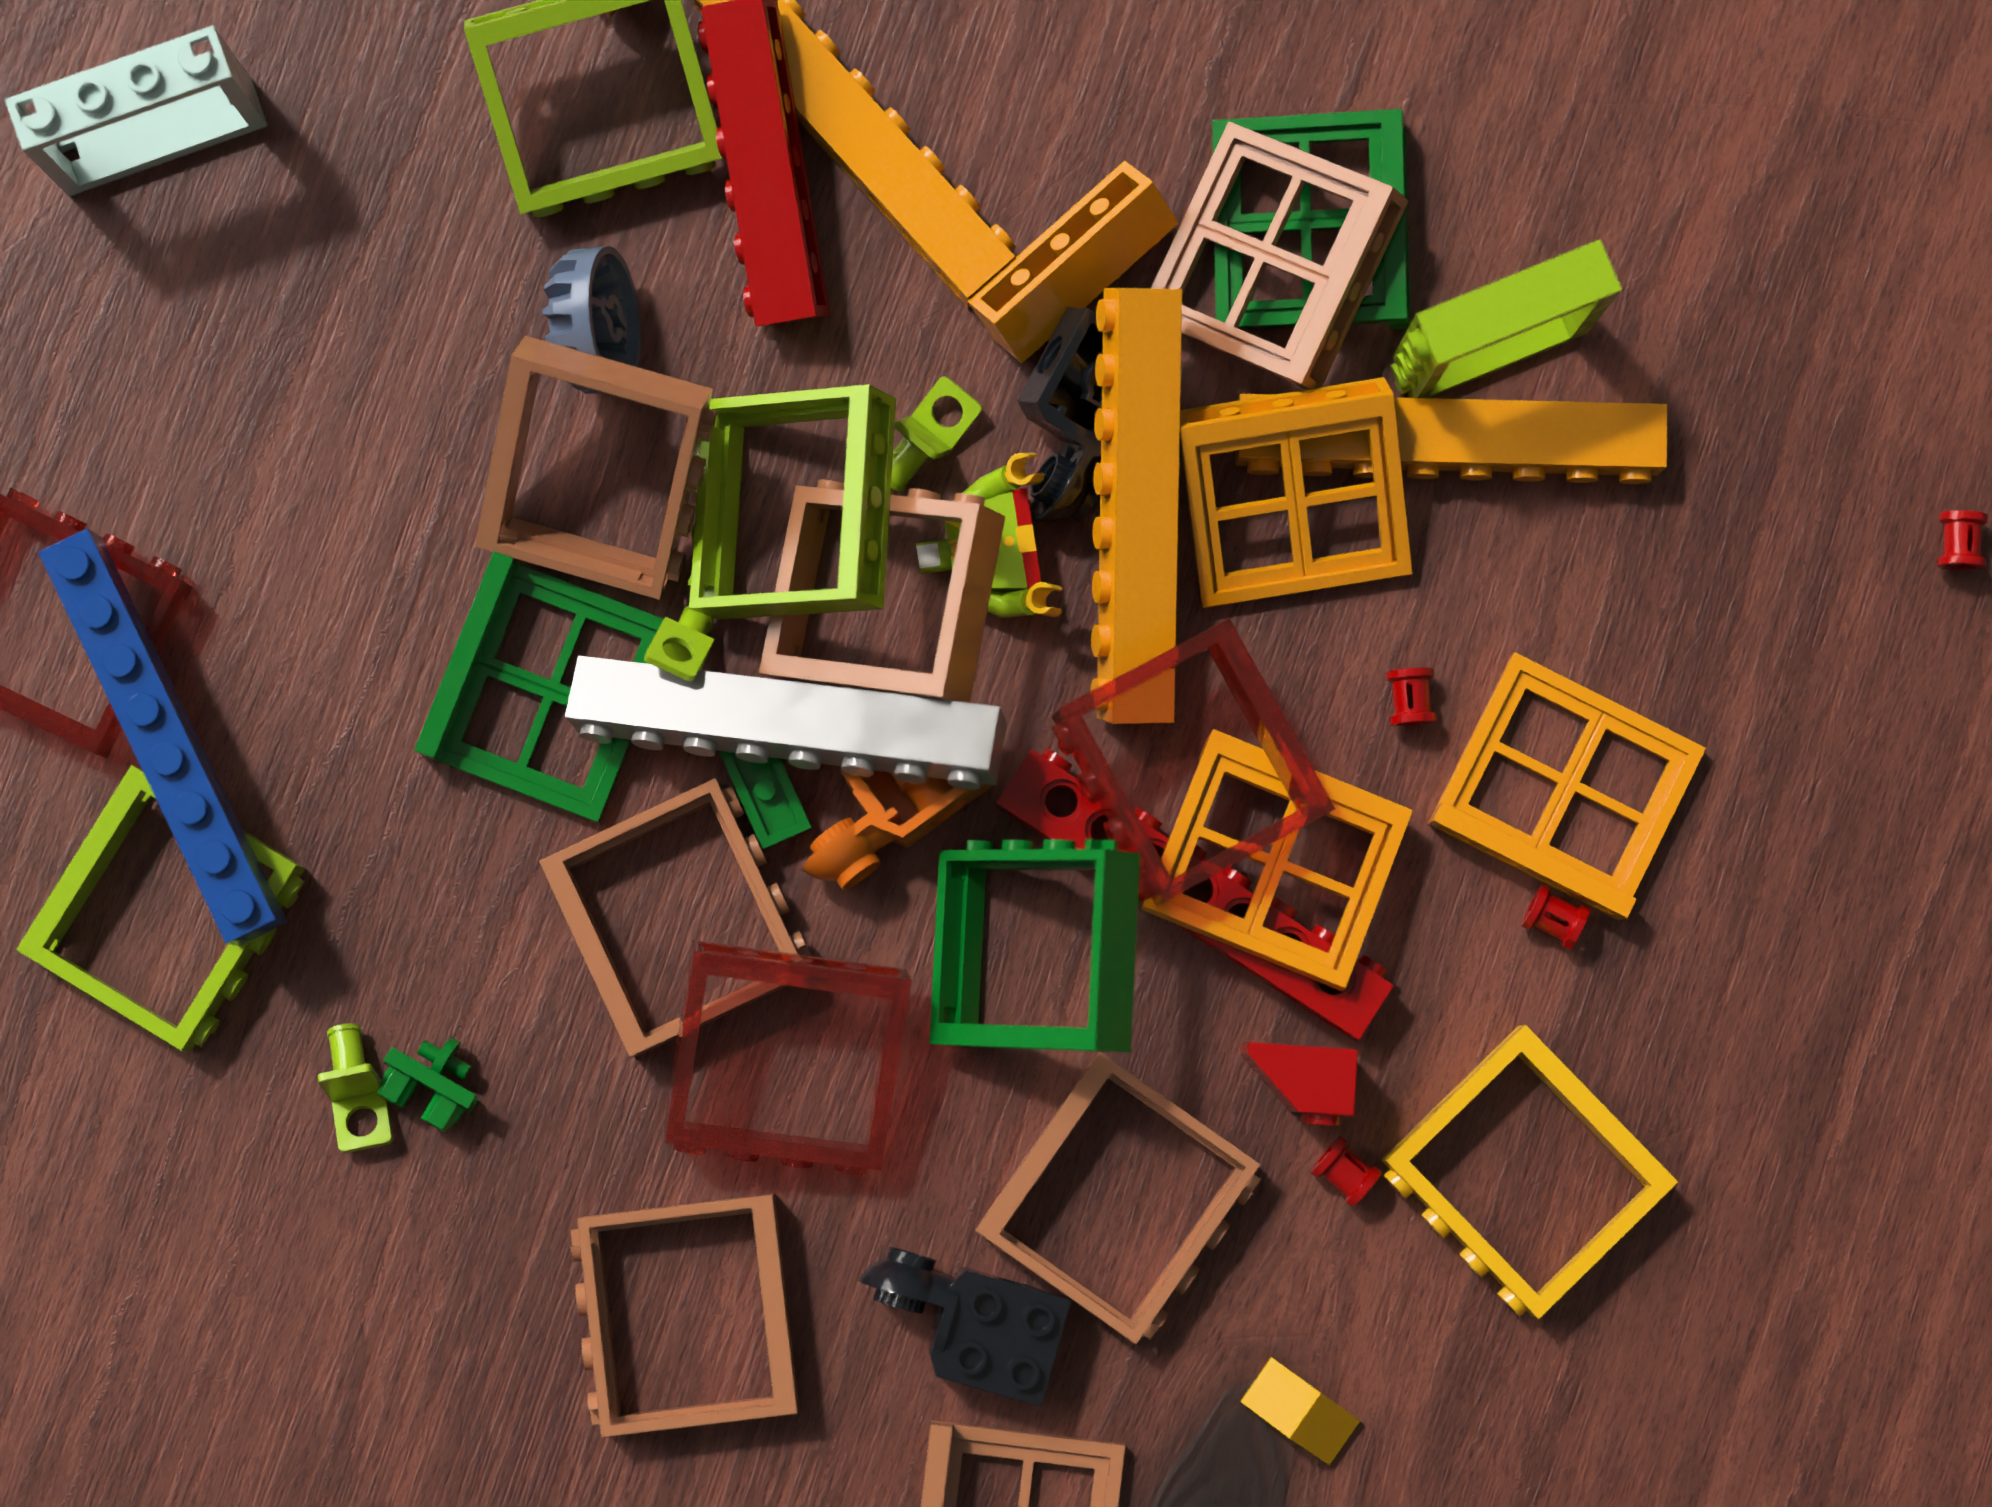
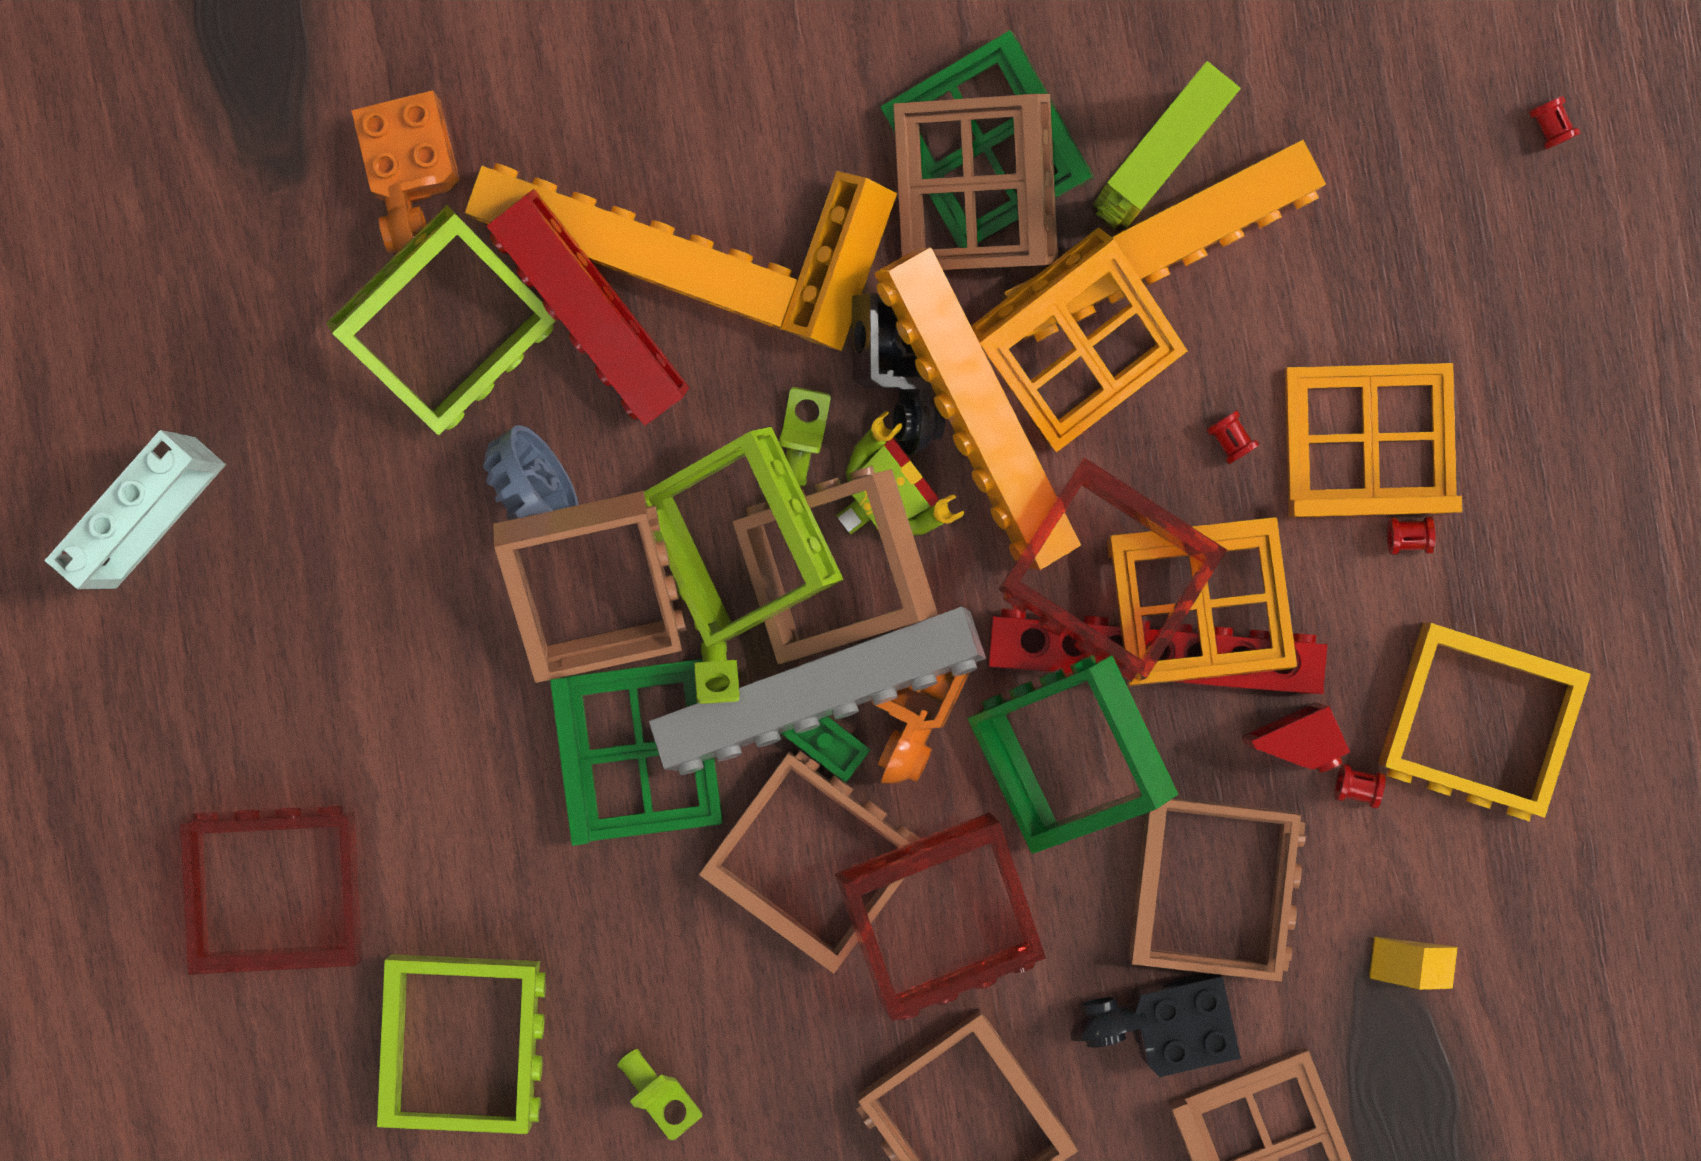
camera: 25 degrees left, 5 degrees up
blue brick [38,528,287,946] -> none
green hips [377,1037,479,1134] -> none

